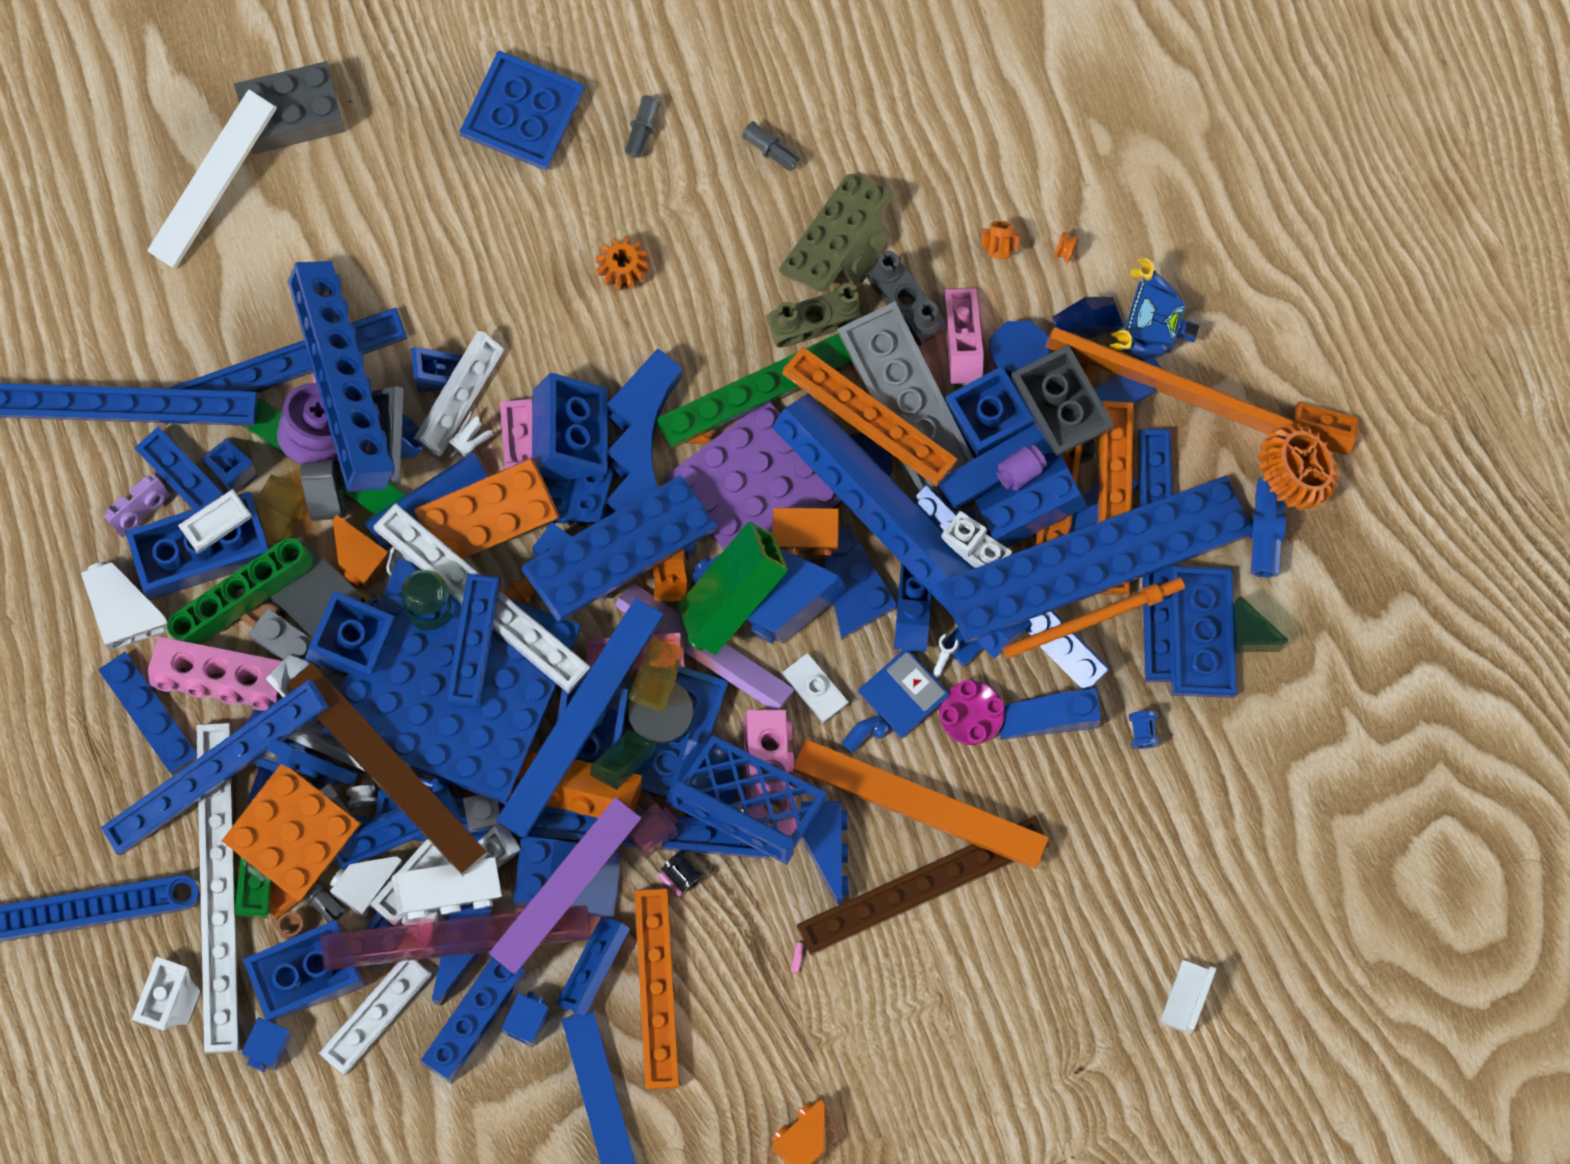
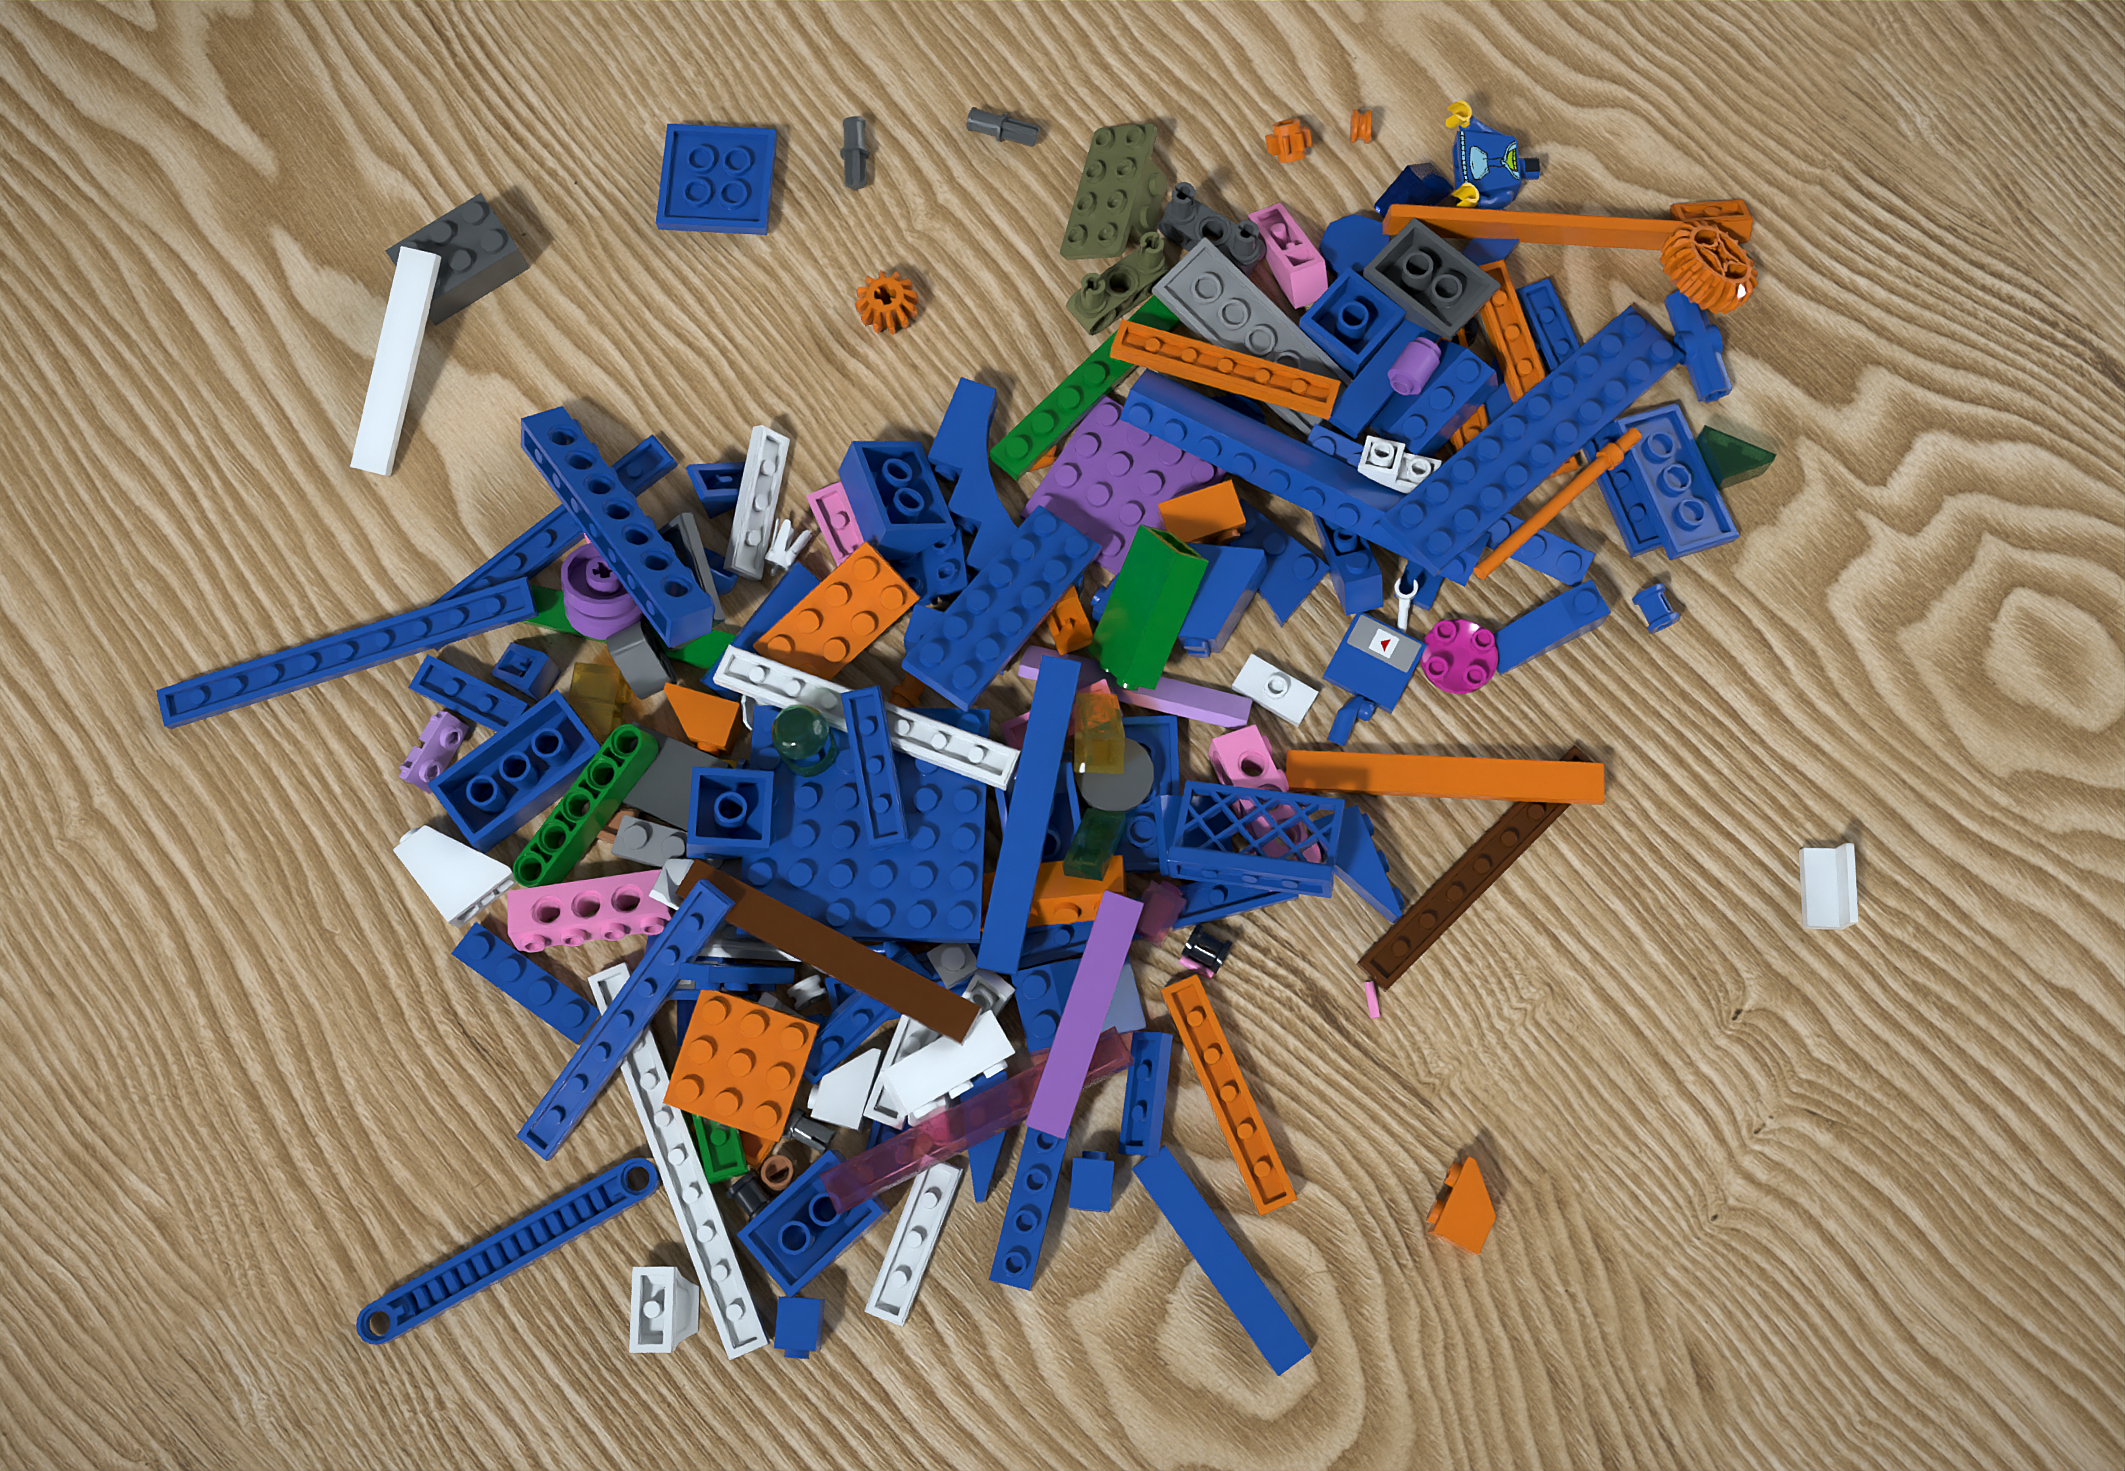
camera: 15 degrees left, 0 degrees up
white tile [178,489,252,554] -> none
none -> black bush [725,1170,777,1222]

